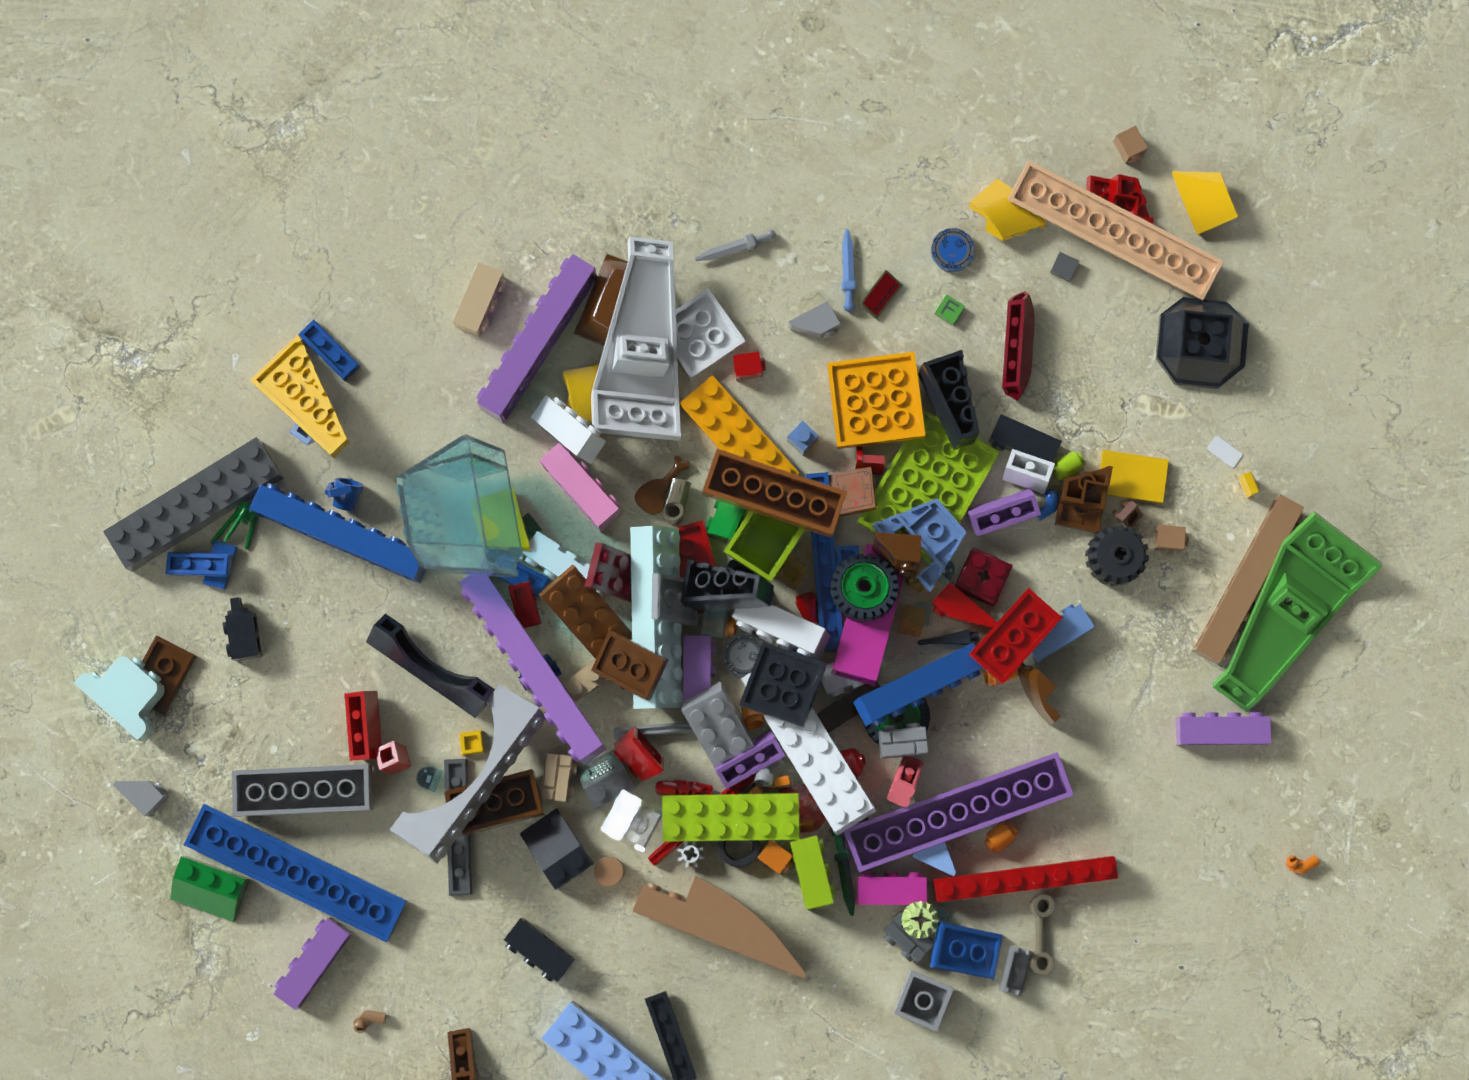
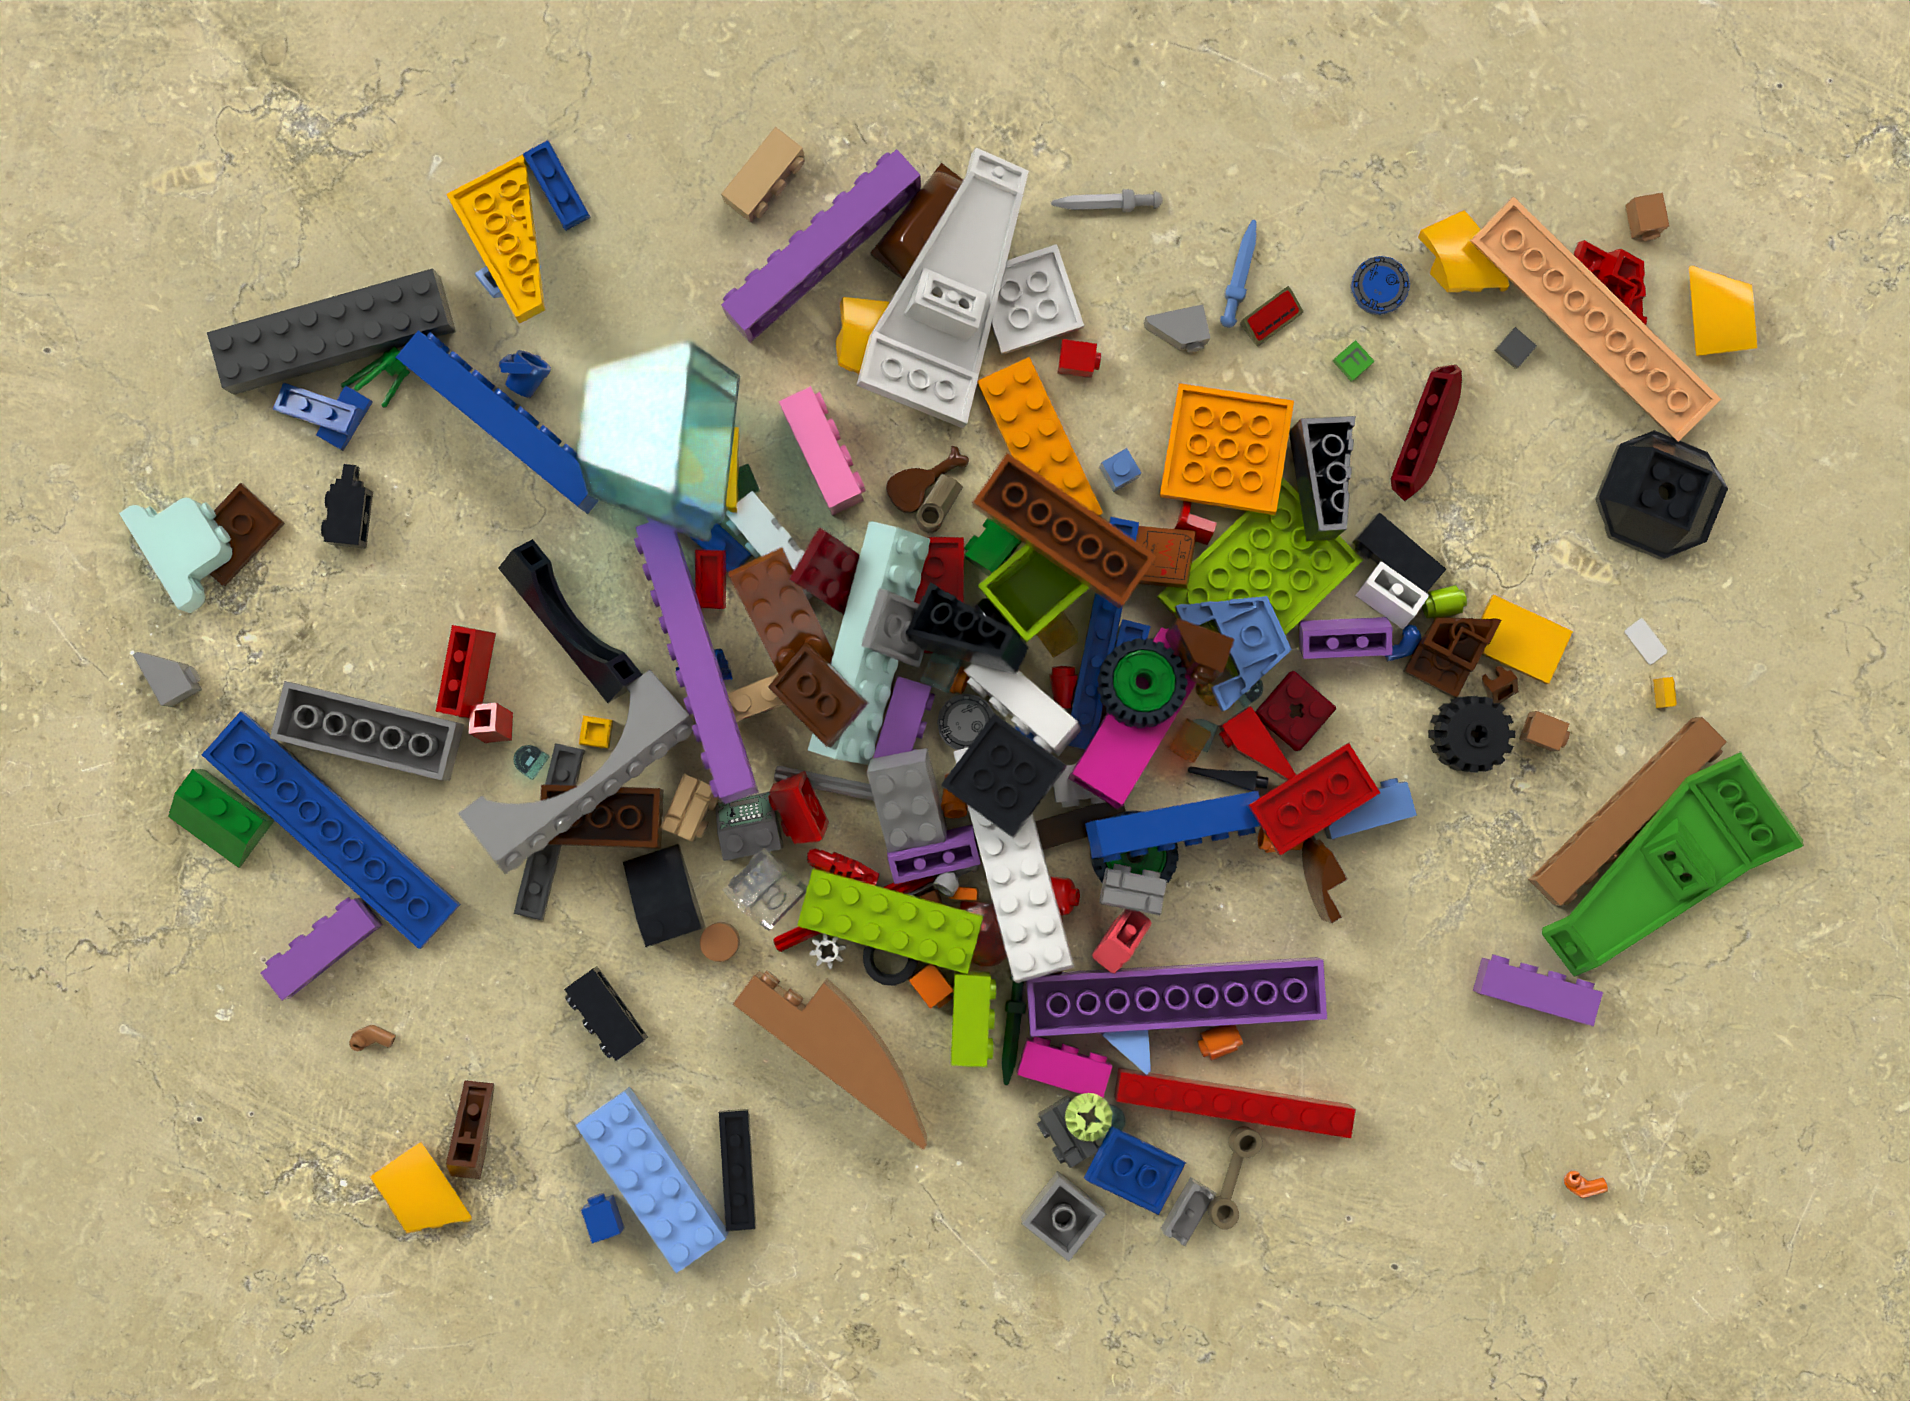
camera: 10 degrees right, 5 degrees up
white brick [531,395,606,463] -> none

